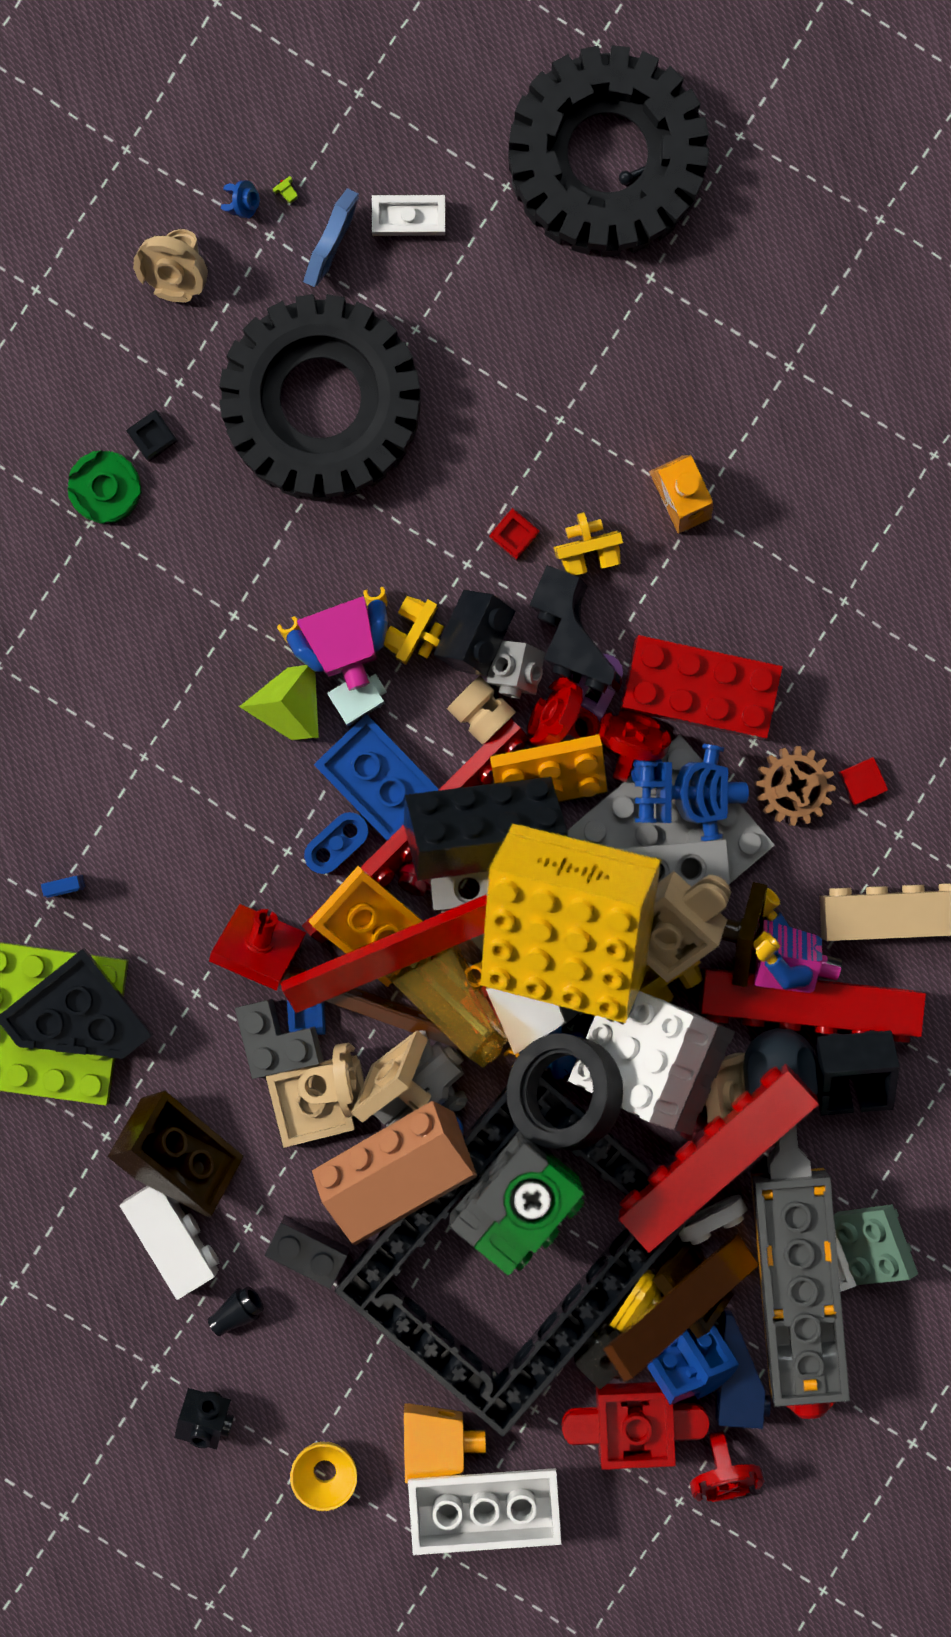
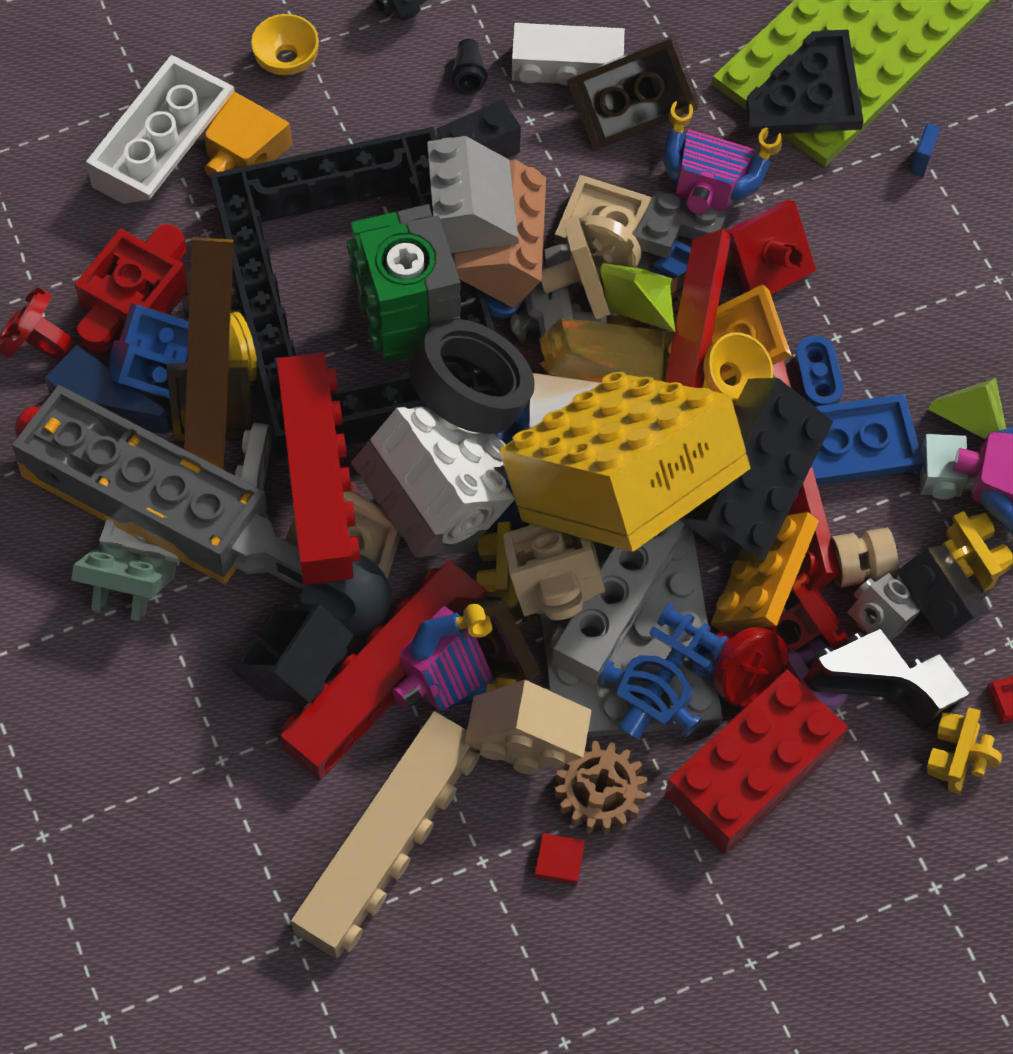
camera: 125 degrees right, 25 degrees down
light orange torso [649,455,713,534] -> none
none -> light grey slope [427,136,519,253]
none -> tan brick [465,680,592,775]
none -> lime slope [600,263,675,332]
none -> torso [663,102,782,214]
none -> yellow piece [703,332,774,405]

